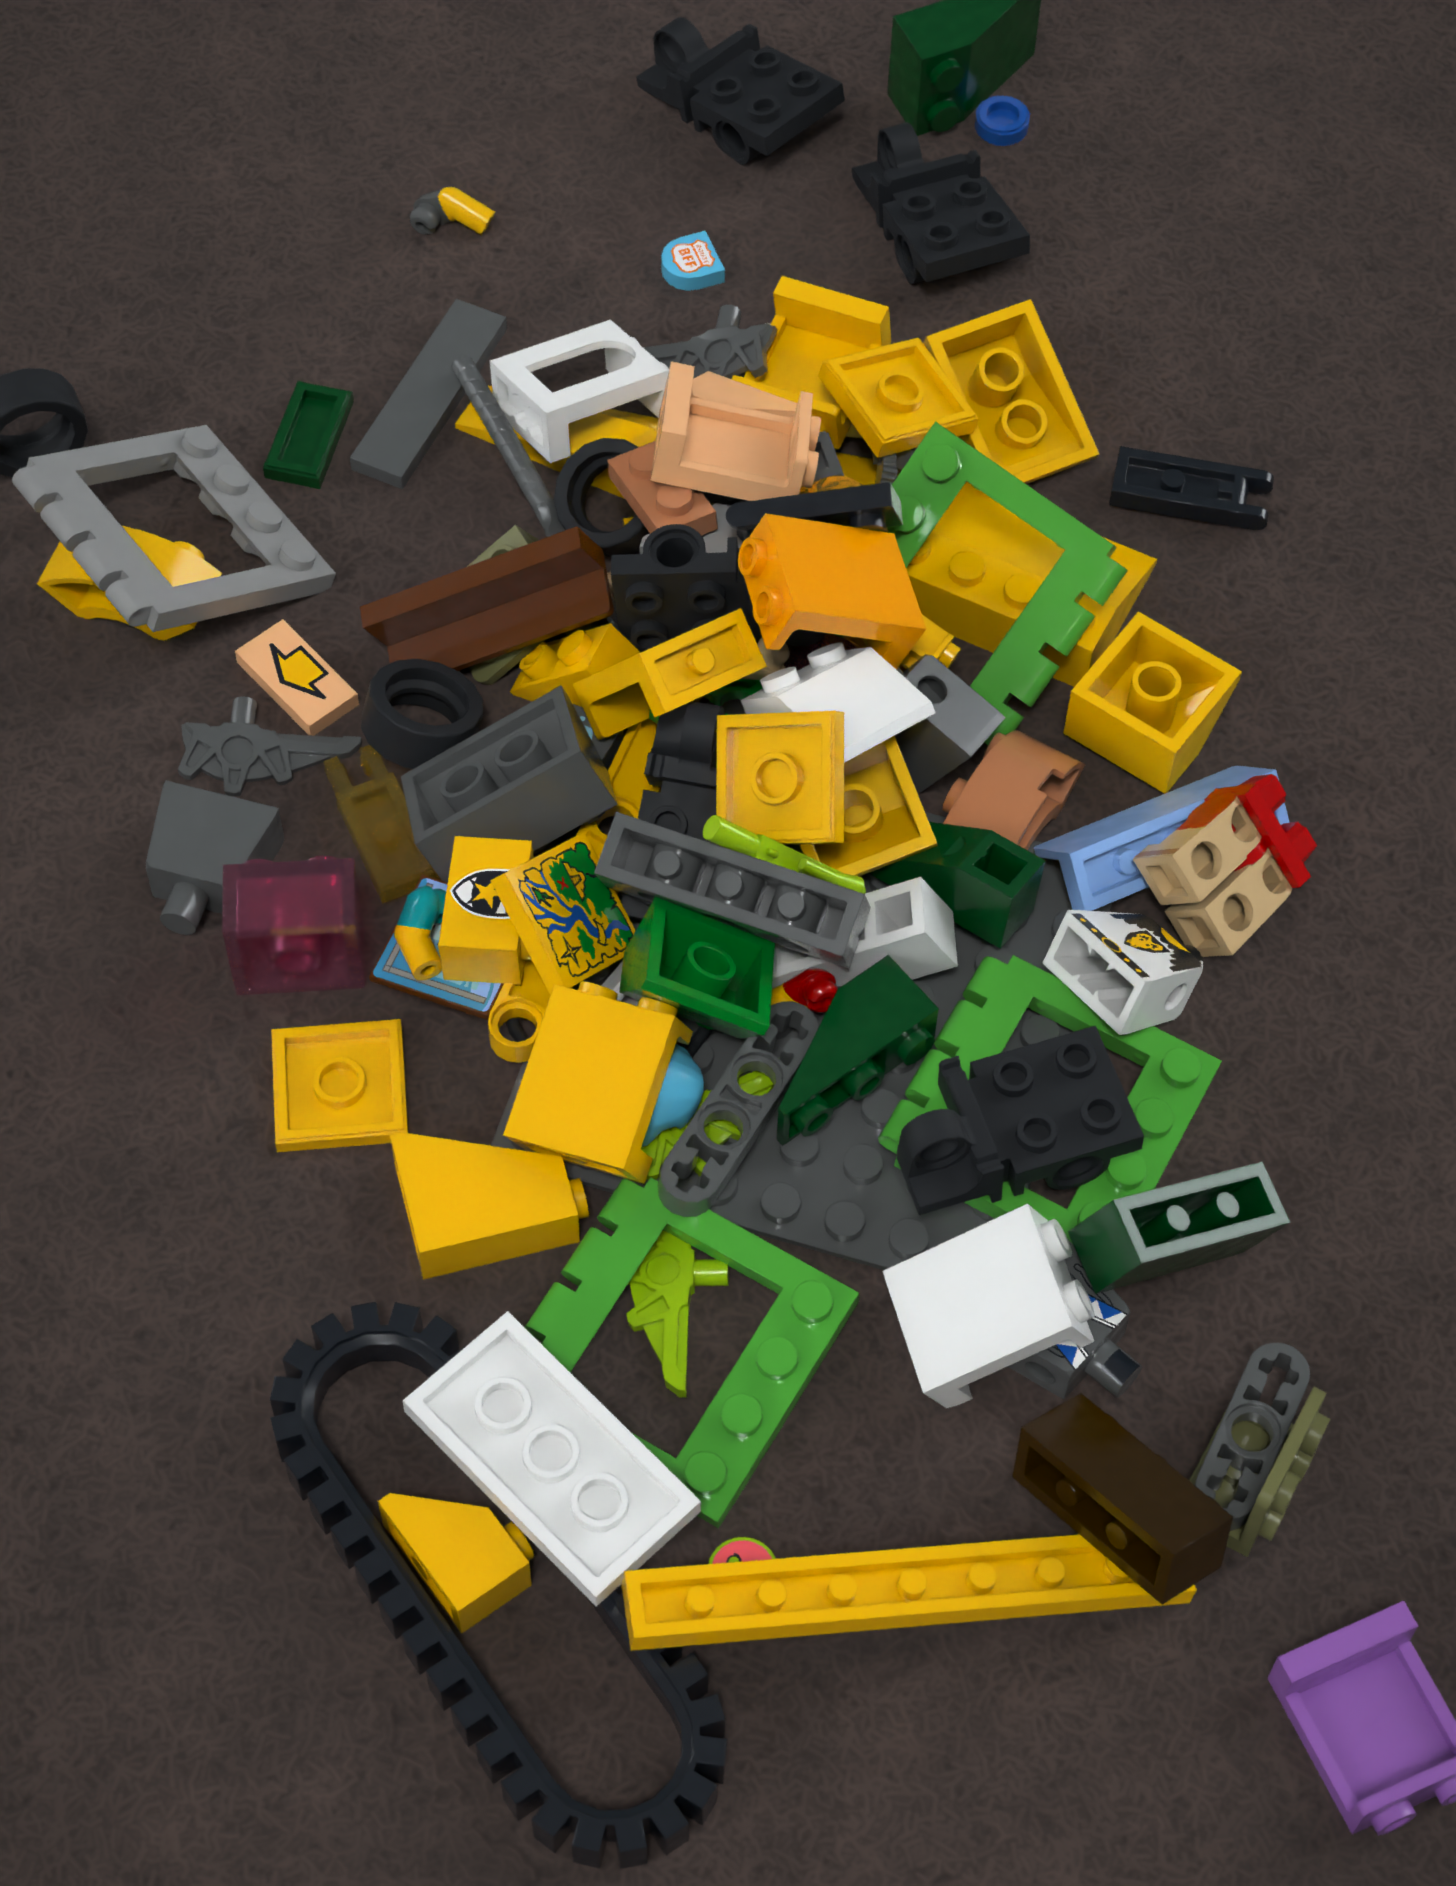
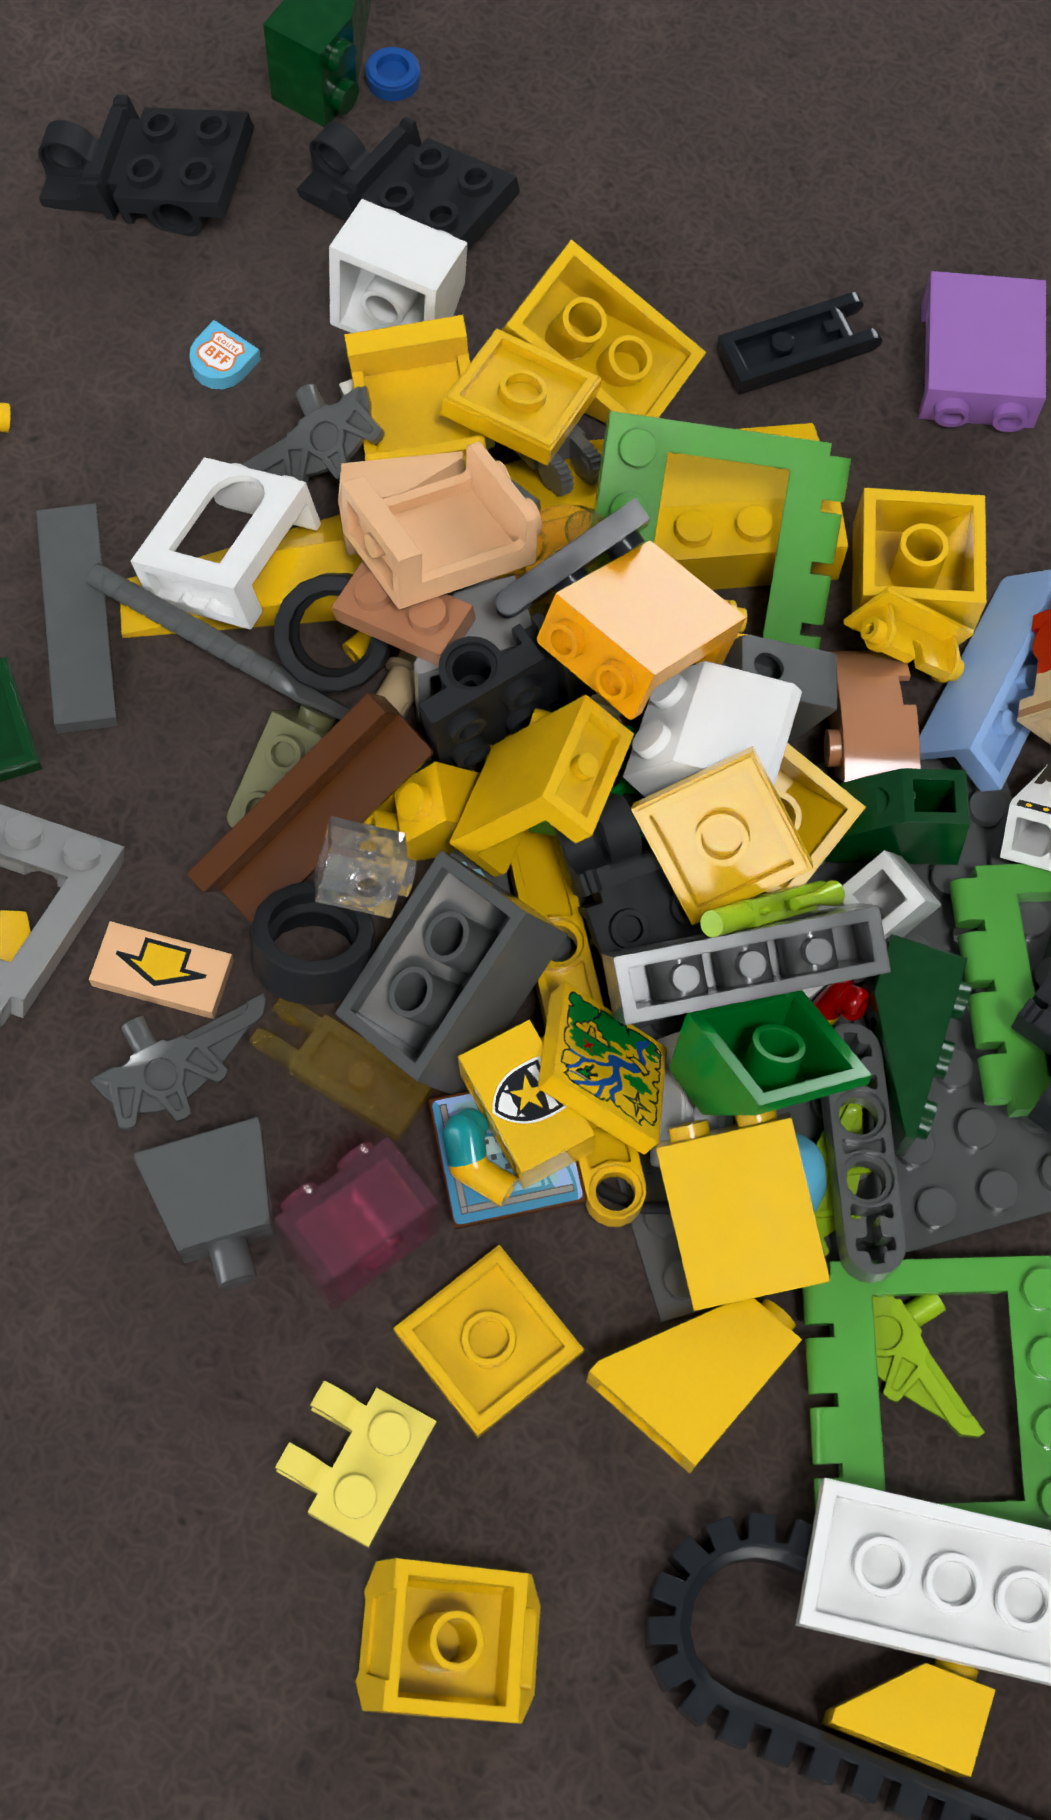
camera: 35 degrees left, 10 degrees up
none -> light yellow plate [275,1381,437,1548]
none -> clear brick [315,816,416,918]
none -> white slope [329,199,468,333]
none -> yellow slope [355,1558,541,1724]
none -> yellow hinge [843,587,974,683]
none -> medium lavender panel [919,271,1046,432]

